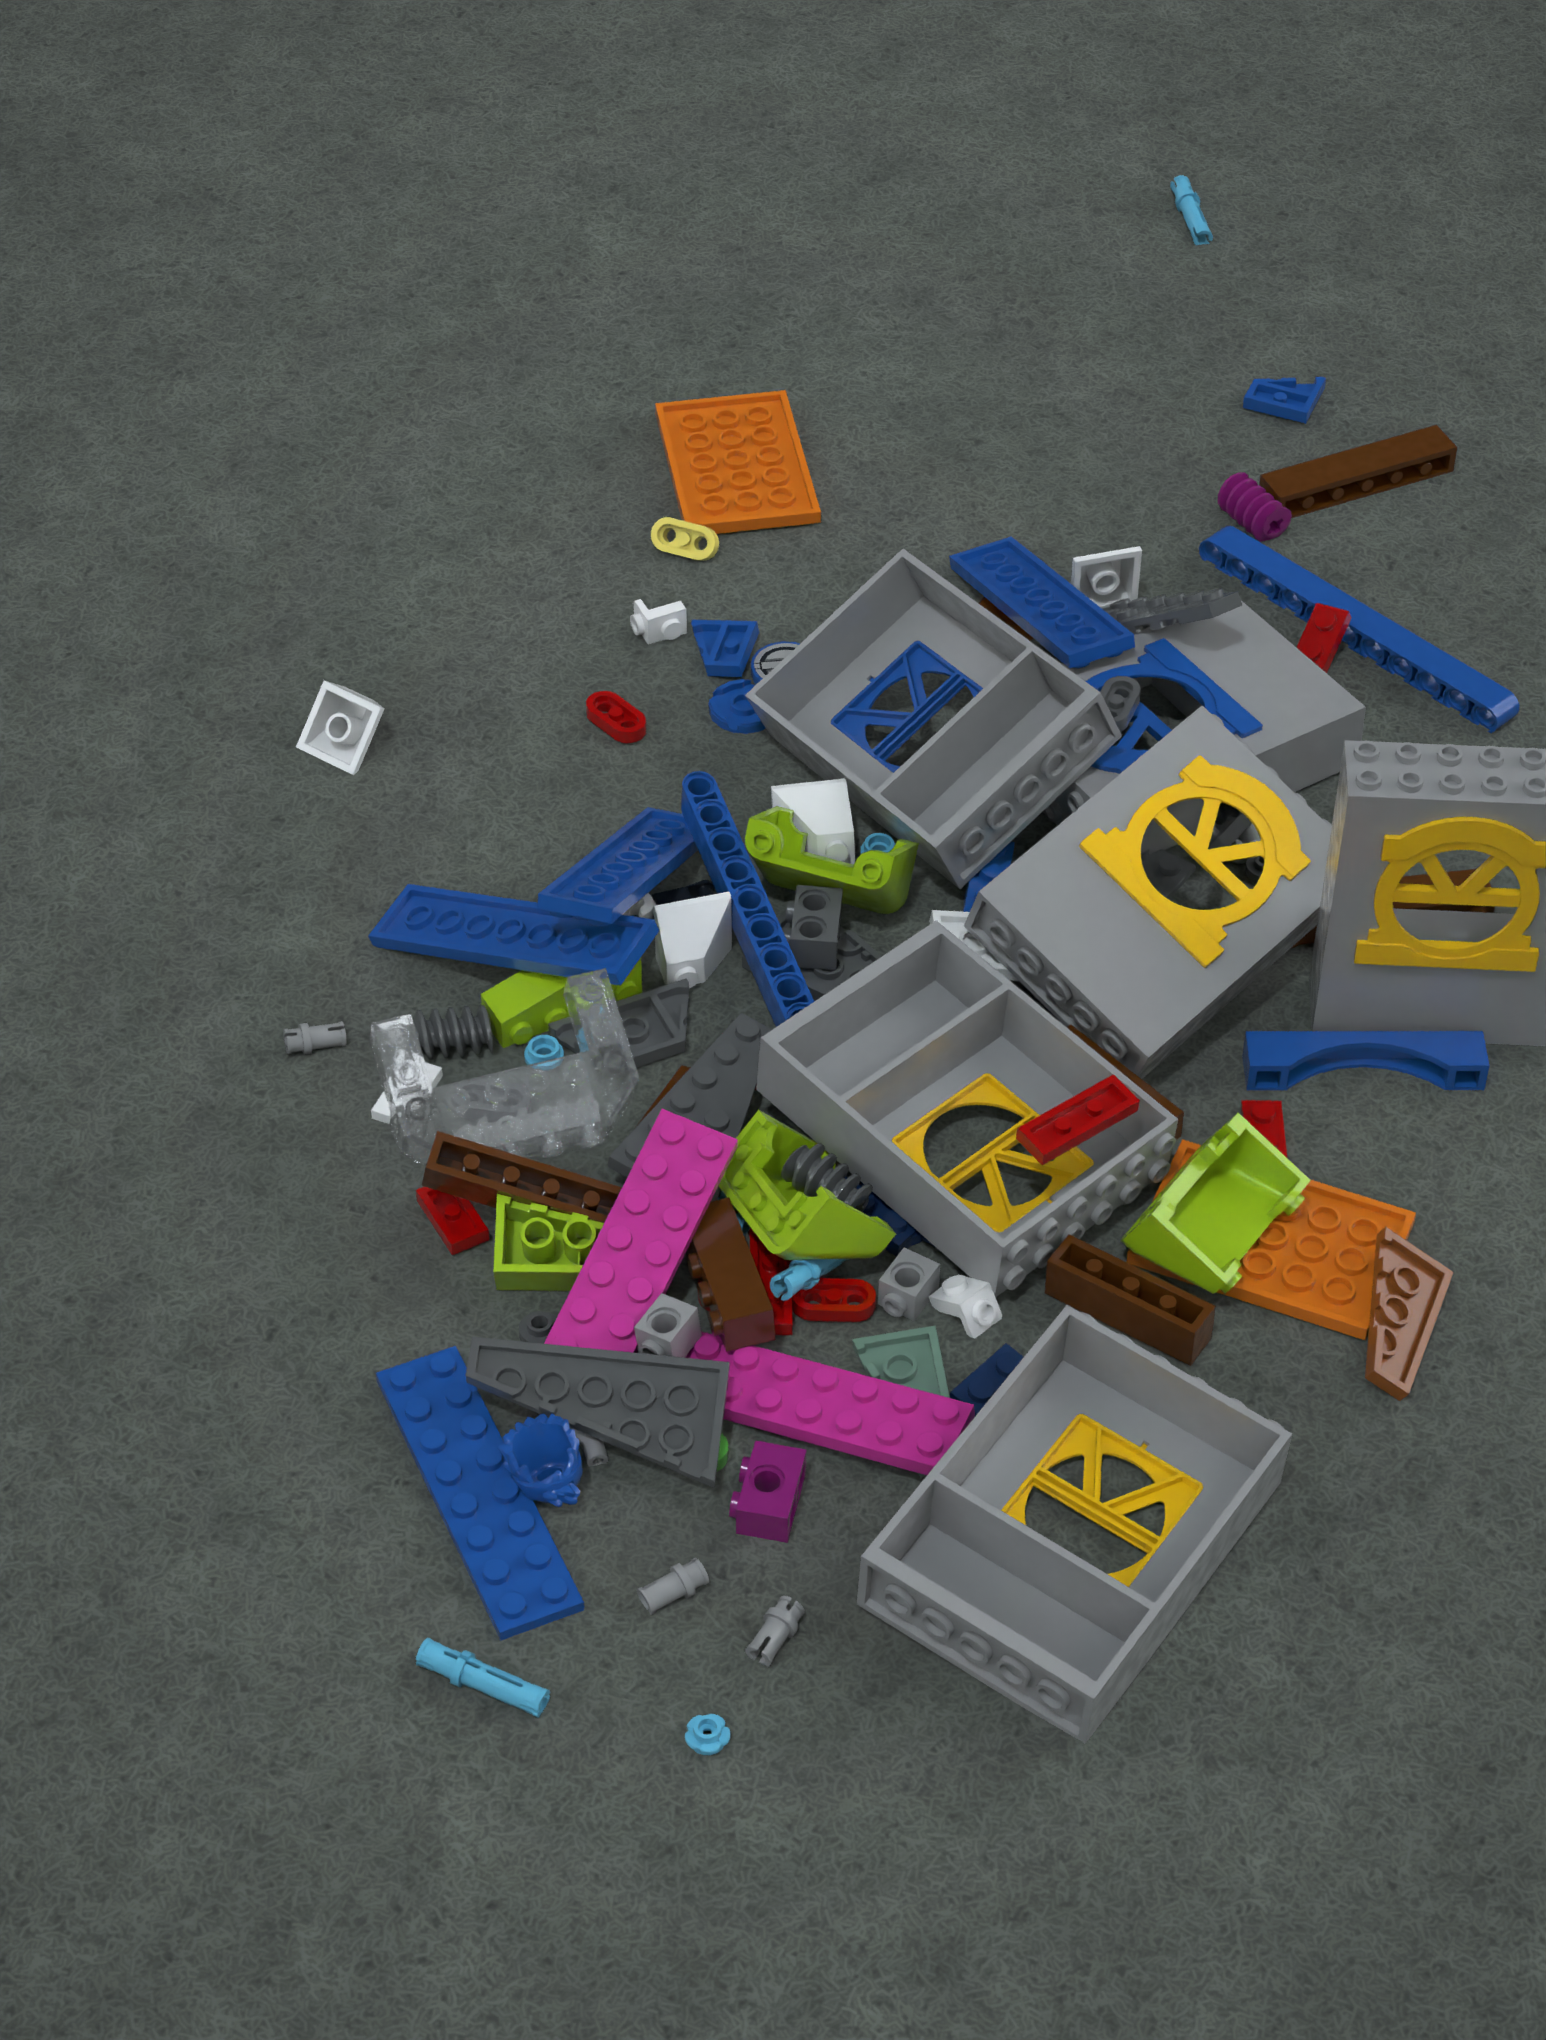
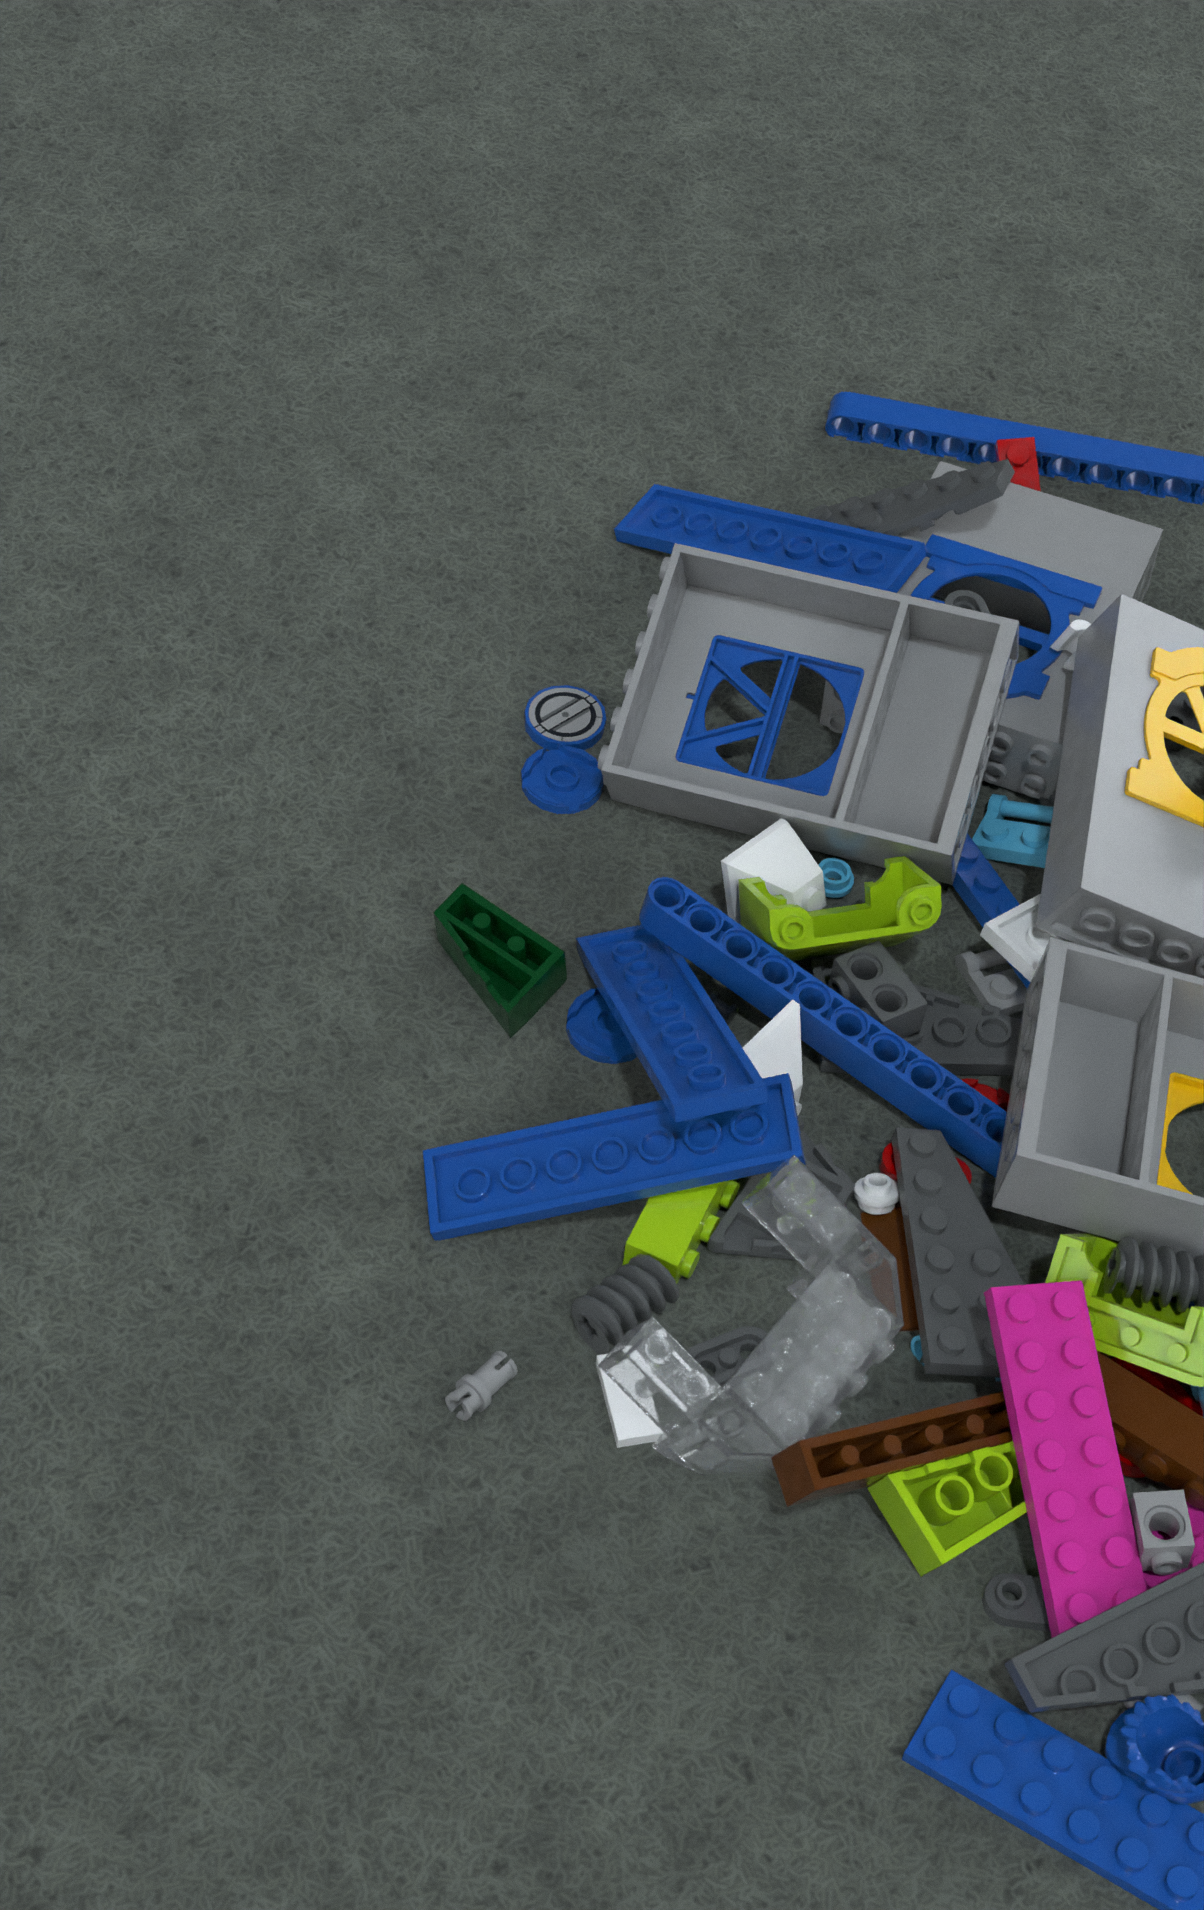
camera: 40 degrees left, 5 degrees up
white slope [296,681,385,775] -> none
red plate [416,1187,489,1255] -> none
medium azure plate [524,1035,564,1071] -> none
red plate [586,691,646,743] -> none
white bracket [630,599,687,645] -> none
light yellow plate [651,517,719,561] -> none
orange plate [655,390,821,534] -> none
blue wing [691,620,759,677] -> none
white slope [1071,546,1142,608] -> none
medium azure pin [1170,175,1213,245] -> none
magenta piece [1218,472,1292,542] -> none
blue wing [1243,377,1326,424] -> none
reddish brown brick [1259,425,1457,518] -> none
none -> dark green wedge [433,883,567,1038]
none -> white plate [854,1173,900,1215]

